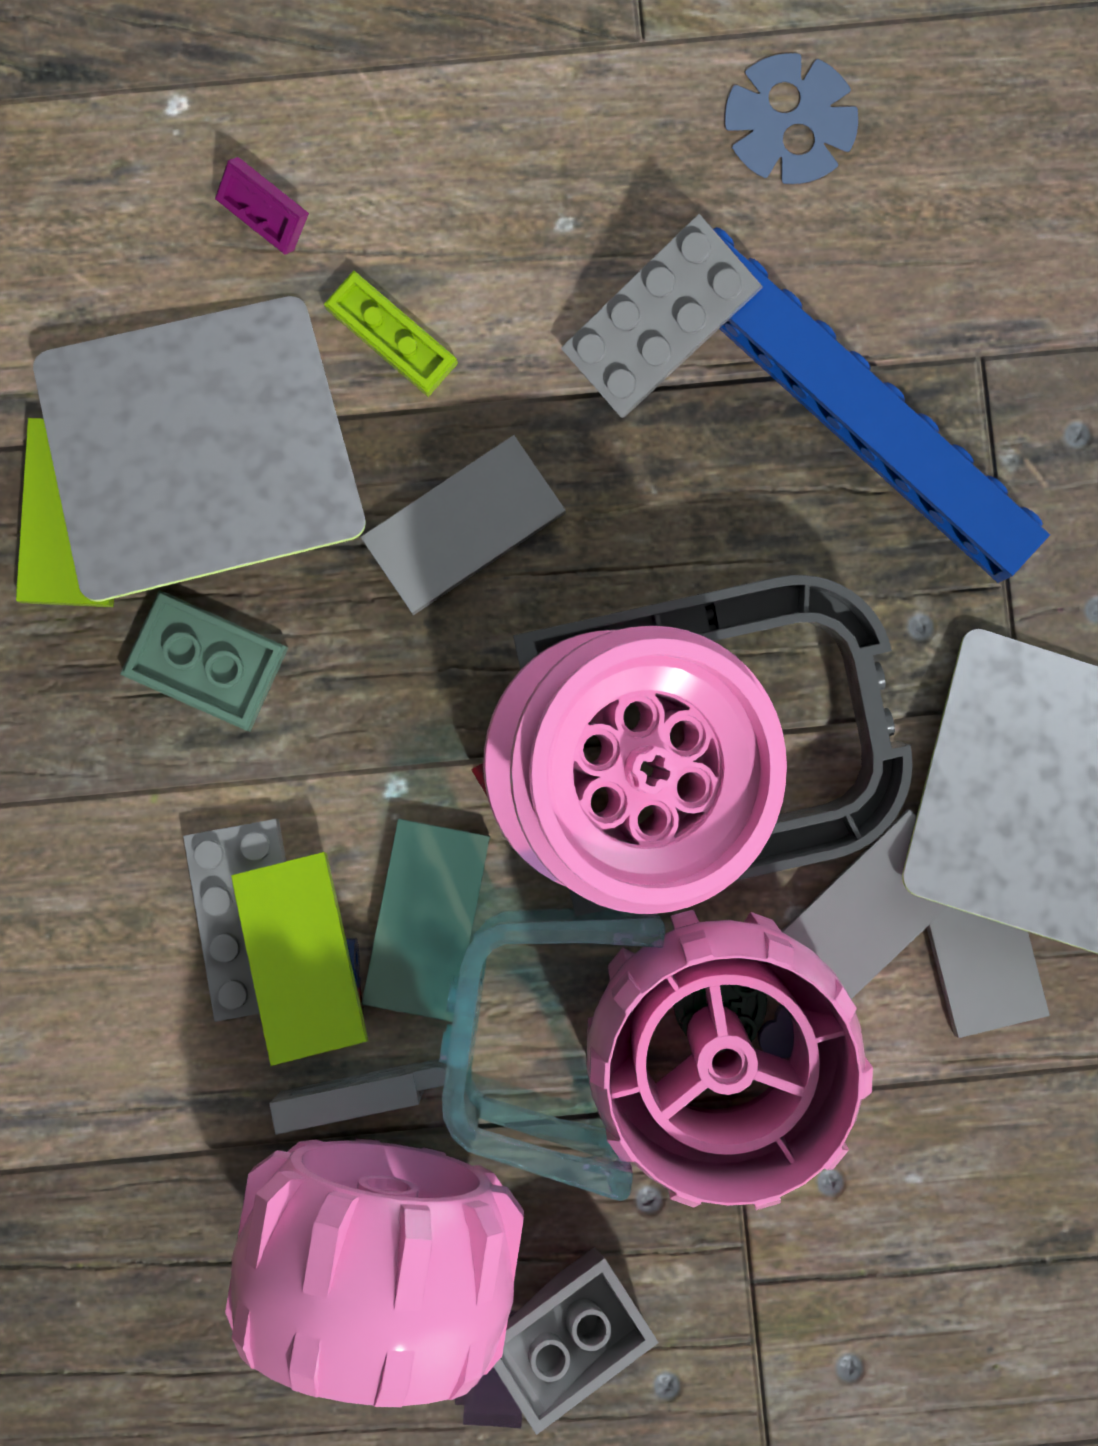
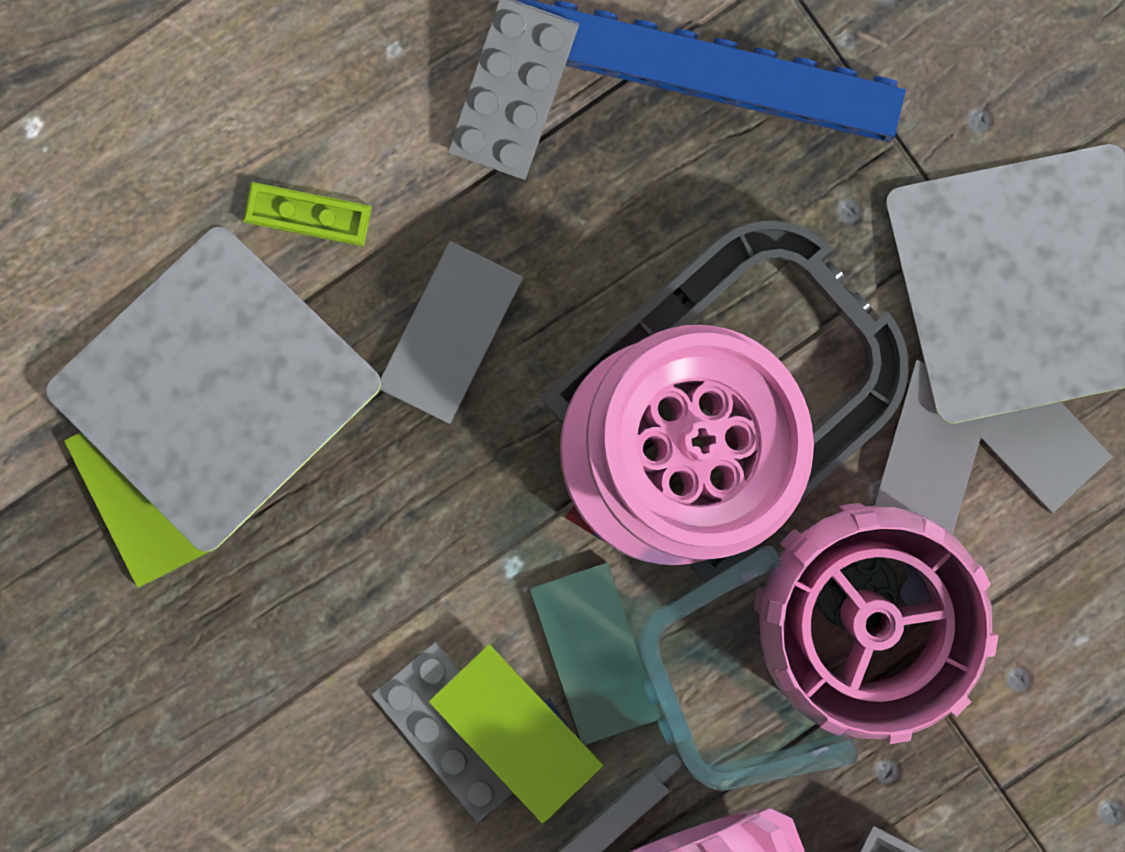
camera: 20 degrees left, 0 degrees up
sand green tile [120,590,288,732] -> none
magenta plate [215,157,309,255] -> none

